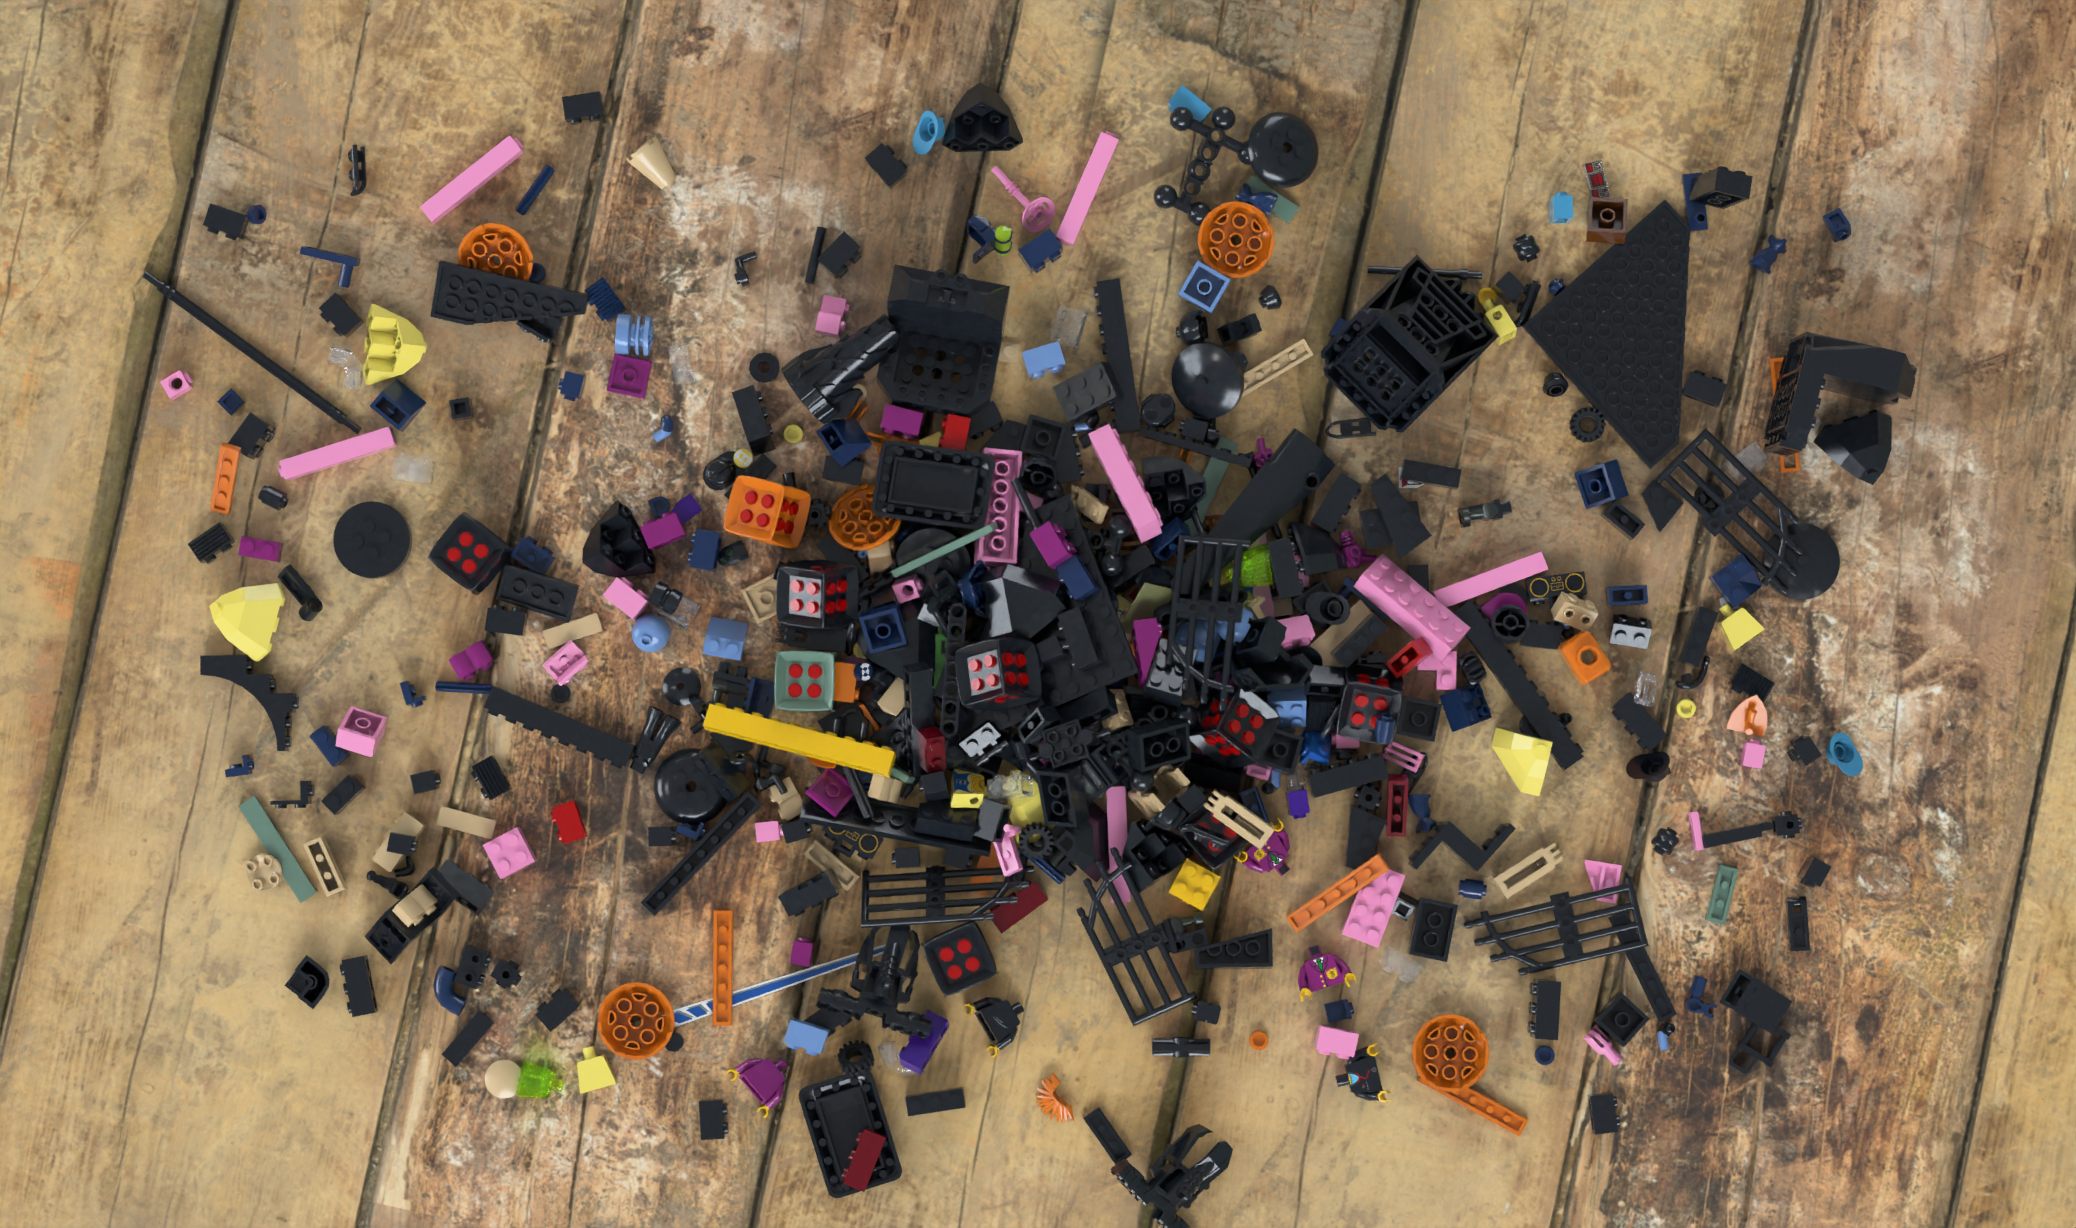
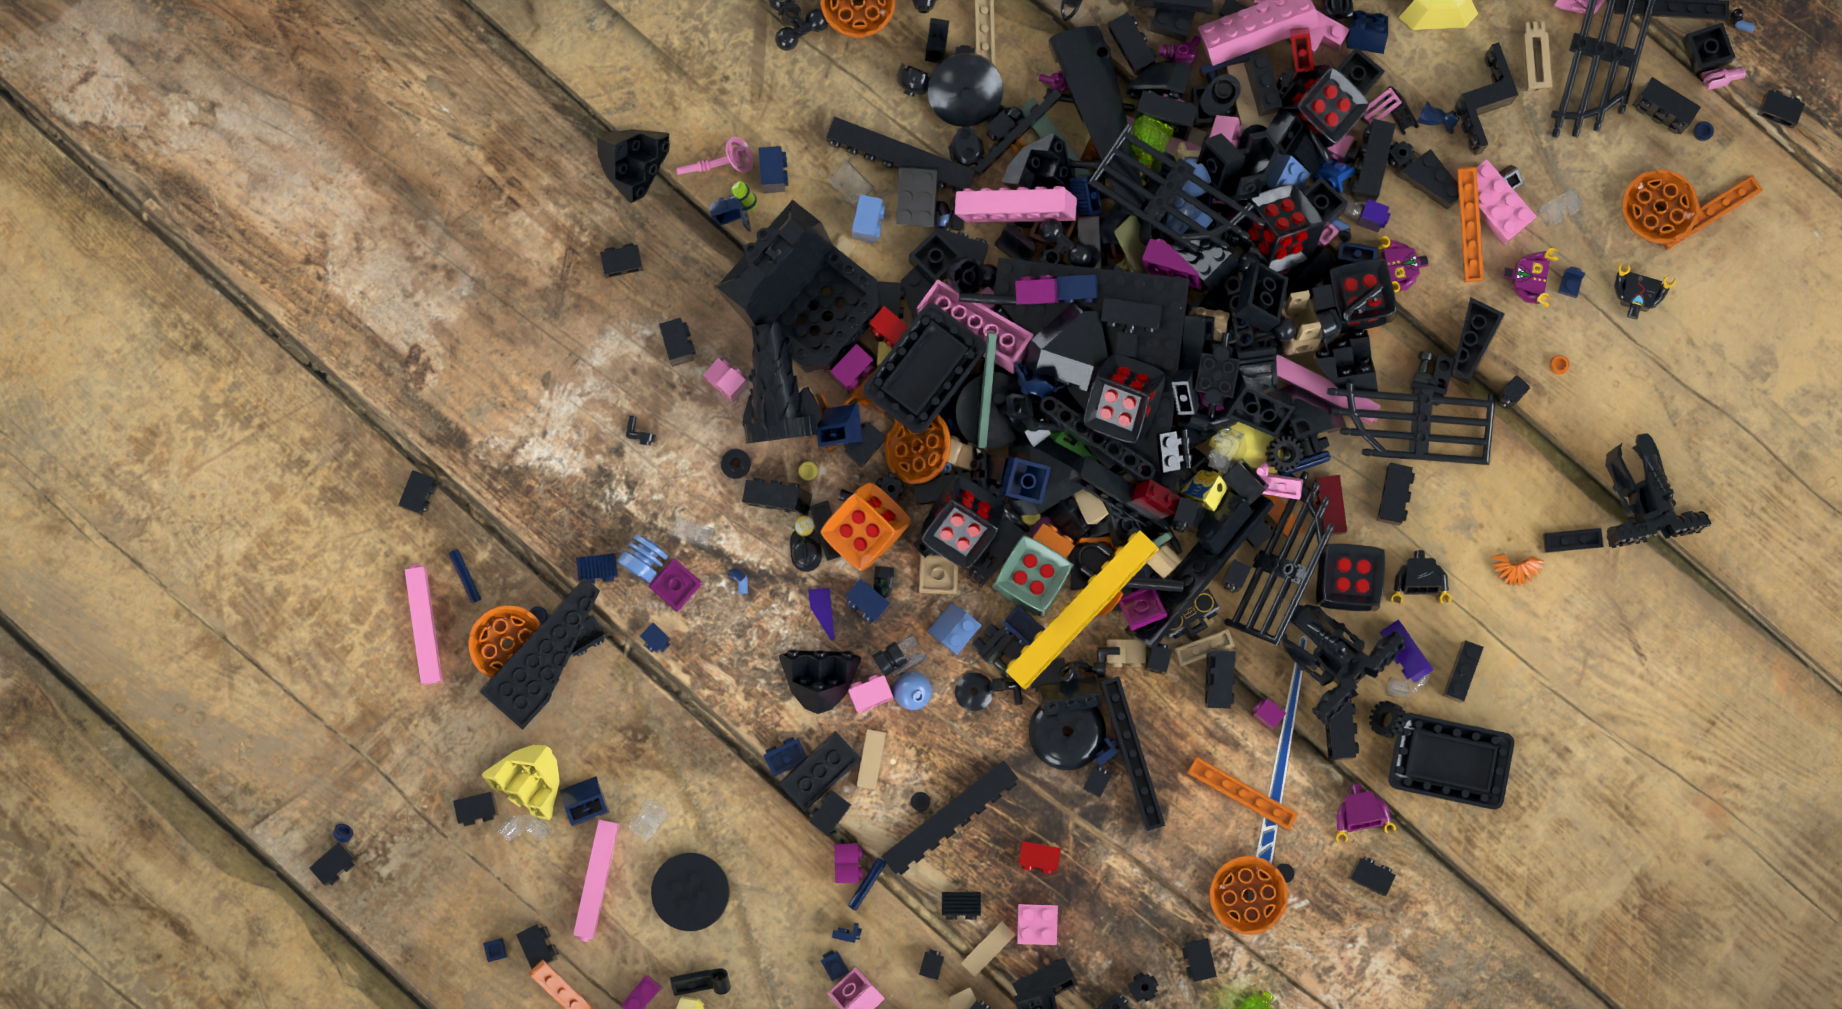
camera: 65 degrees left, 5 degrees down
black axle [143,271,362,434] -> none
bright pink brick [160,370,193,400] -> none
black brick [258,485,289,511] -> none
dark blue piece [300,246,361,288] -> none
black piece [348,145,366,196] -> none
black piece [427,512,514,595] -> none
black brick [449,397,474,421] -> none
bright pink bracket [542,639,589,686] -> none
light yellow torso [577,1046,618,1094] -> none
tan cone [626,136,677,190] -> none
black piece [630,705,682,774] -> none
magenta brick [640,511,687,551] -> none
dark blue tile [648,496,670,519] -> none
bright pink brick [755,821,784,842] -> none
black plate [757,745,787,776] -> none
medium blue brick [784,1017,830,1056] -> none
black piece [805,226,826,284] -> none
dark red brick [841,1128,887,1192] -> none
dark blue tile [854,662,873,682] -> none
bright pink brick [892,574,924,603] -> none
dark azure piece [913,110,945,155] -> none
bright pink brick [1056,131,1119,247] -> none
tan plate [1070,483,1109,524] -> none
black piece [1152,1037,1210,1057] -> none
yellow brick [1169,859,1222,911] -> none
medium blue brick [1178,261,1231,315] -> none
tan hinge [1203,790,1275,850] -> none
bright pink brick [1314,1024,1359,1060] -> none
dark blue brick [1374,713,1396,744] -> none
dark red brick [1386,774,1409,837] -> none
black brick [1407,897,1458,962] -> none
dark blue brick [1458,878,1487,900] -> none
none -> dark blue bracket [821,950,849,981]
none -> black brick [1377,463,1415,526]

